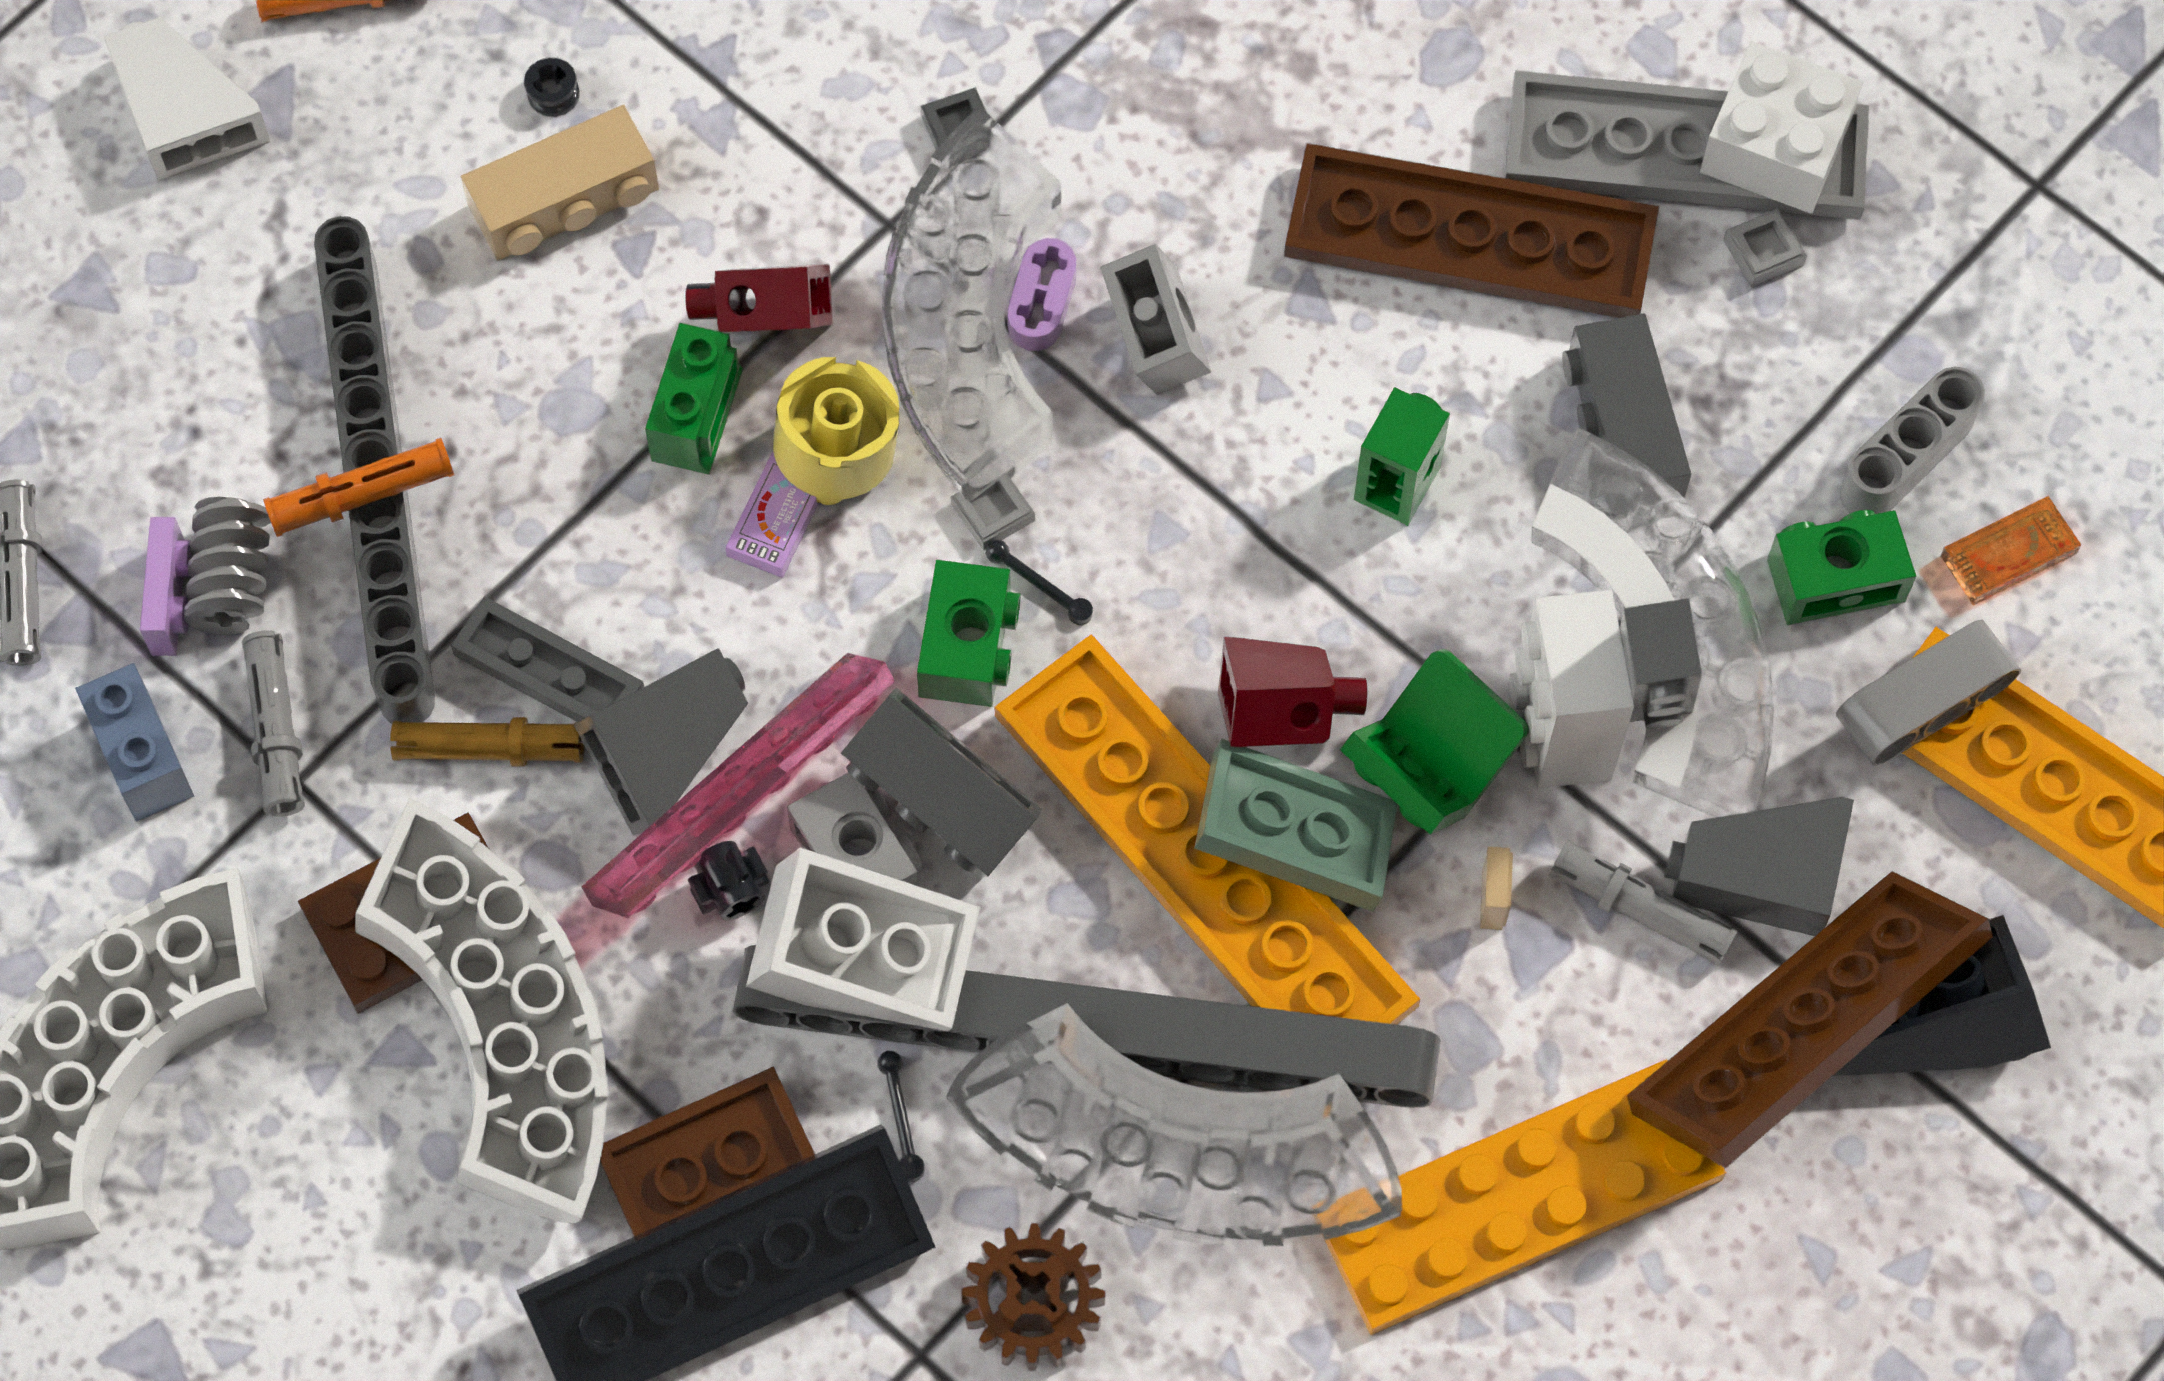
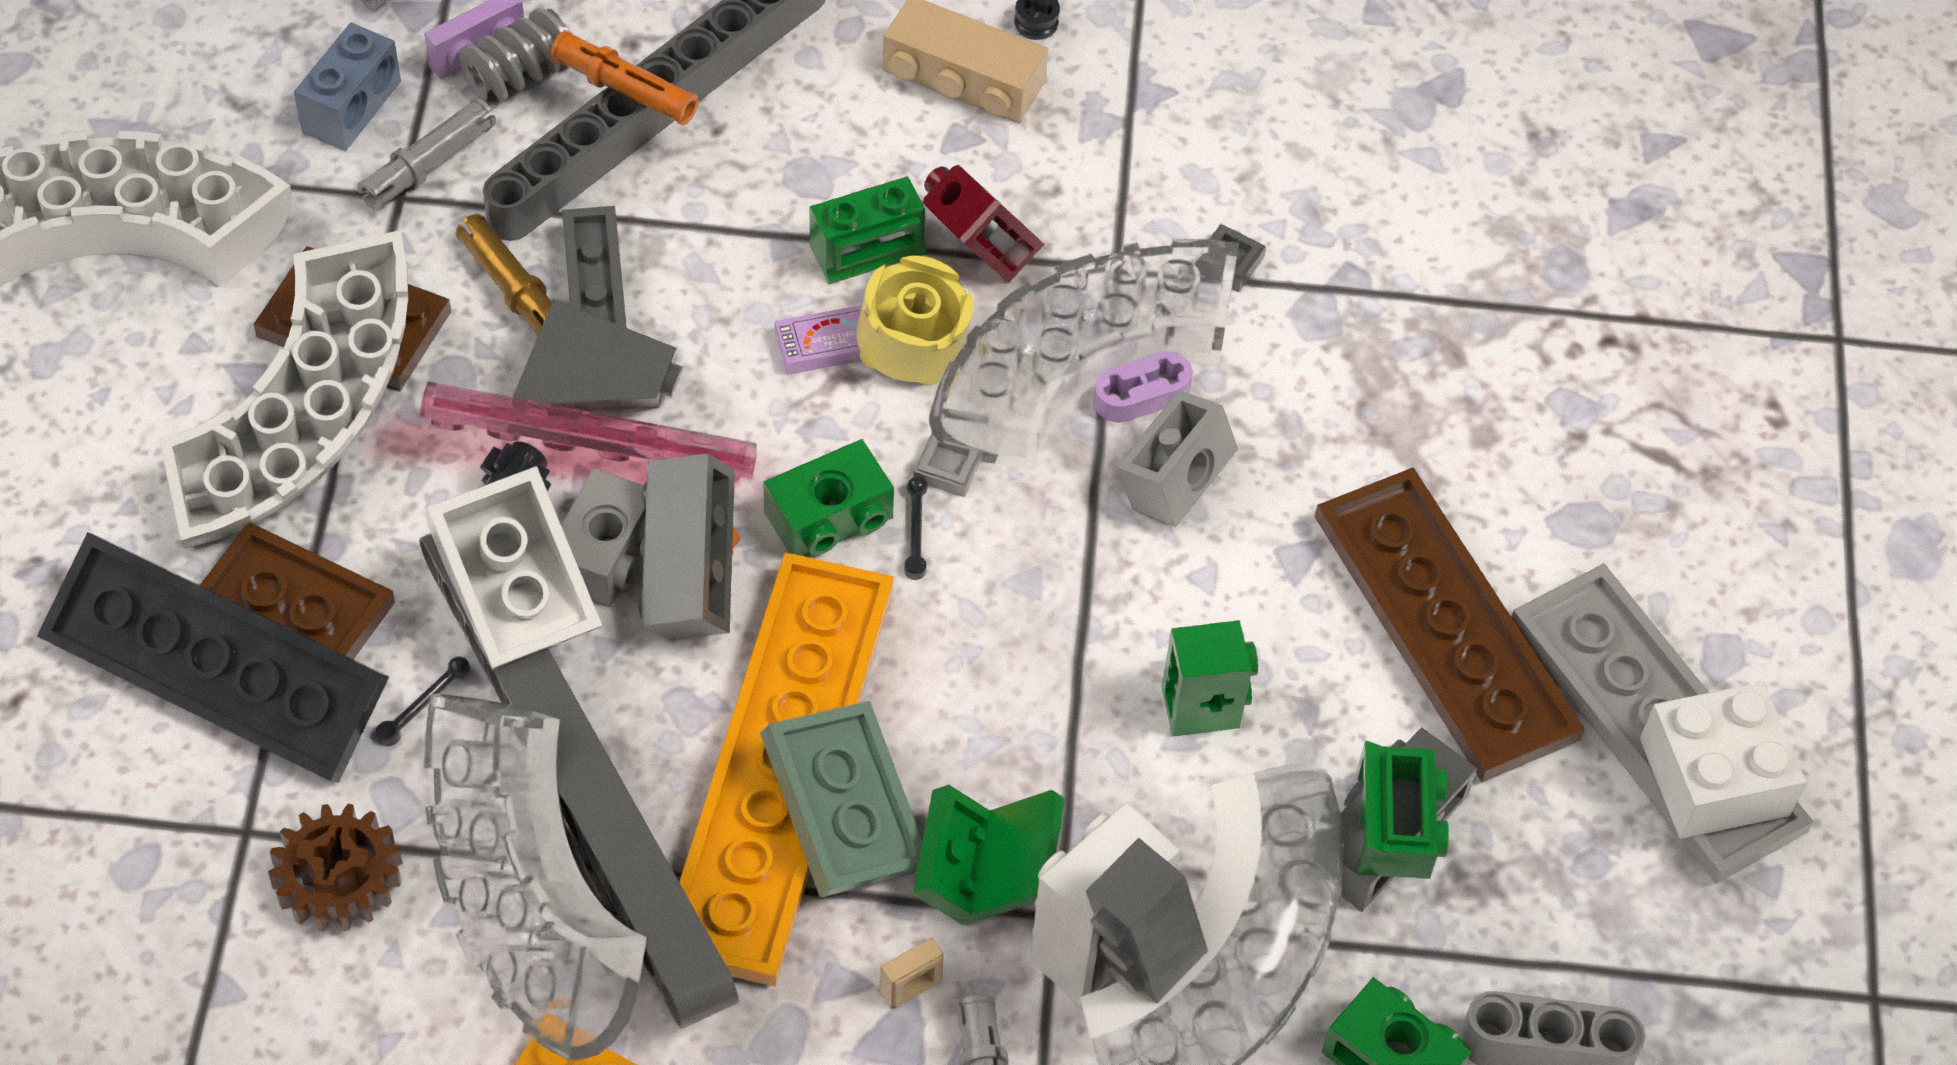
camera: 50 degrees right, 10 degrees down
dark red torso [1218,637,1368,747] -> none
light grey tile [1723,208,1807,288] -> none
none -> green window [1357,740,1449,879]

